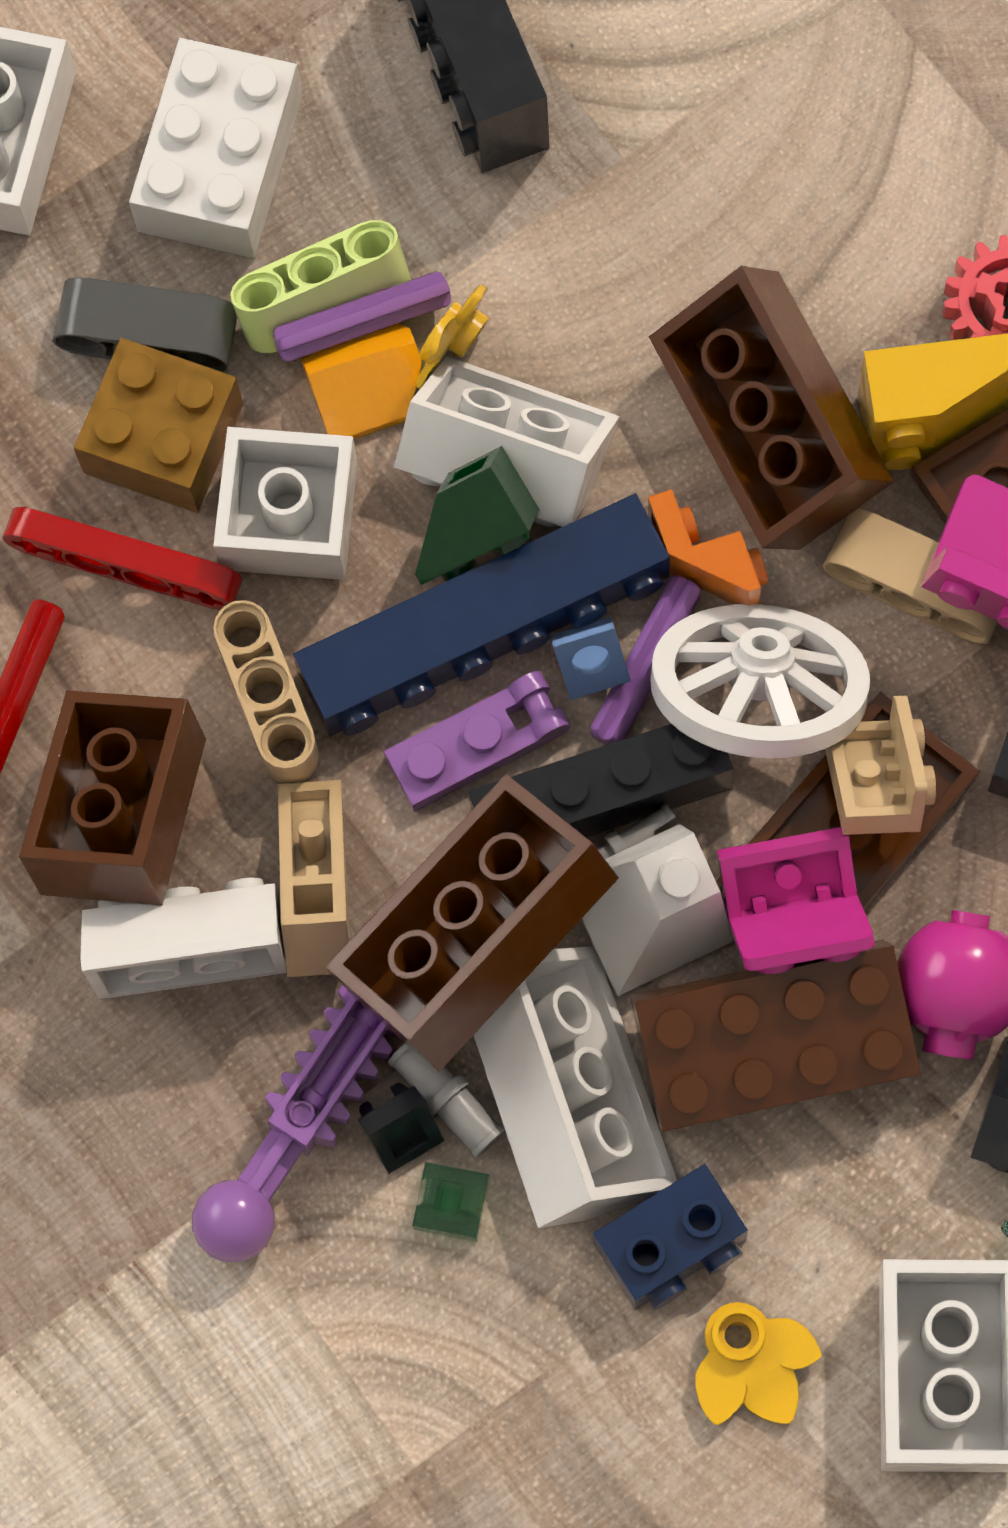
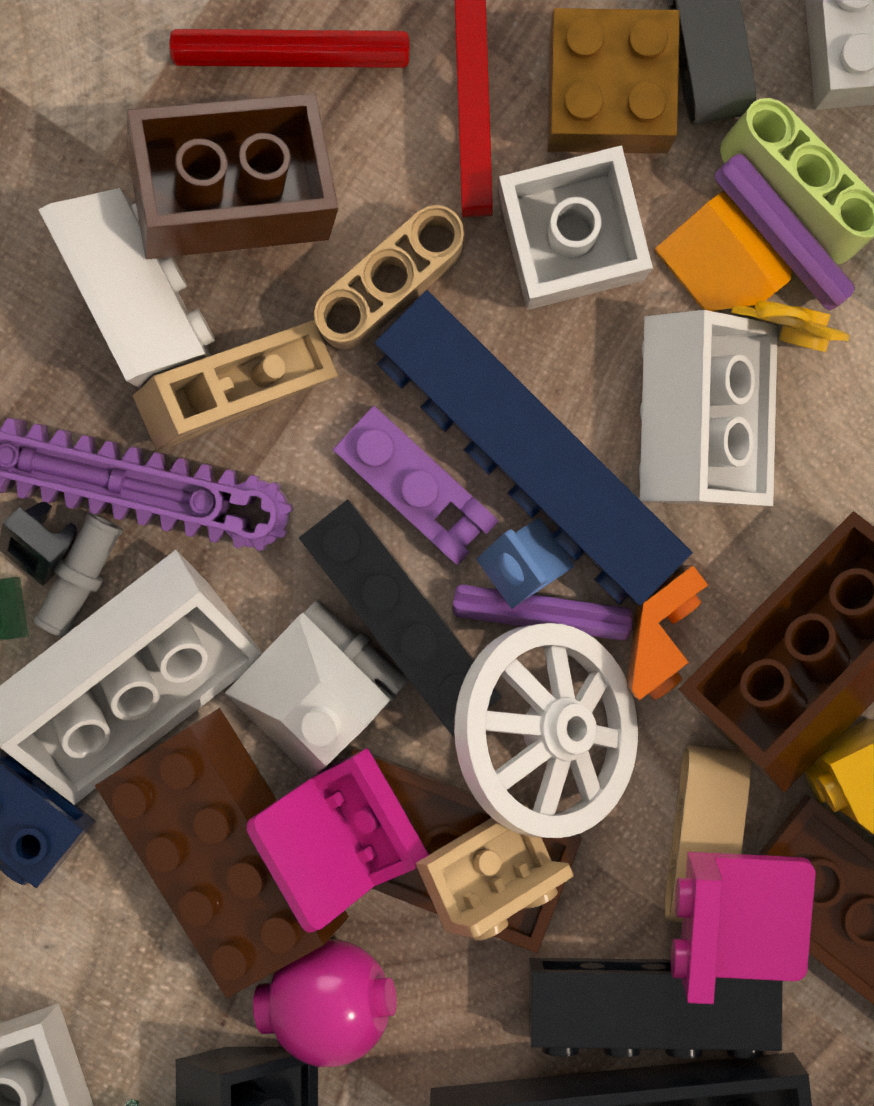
camera: 65 degrees right, 15 degrees up
reddish brown brick [325,774,619,1072] -> none
dark green slope [415,446,540,585] -> none

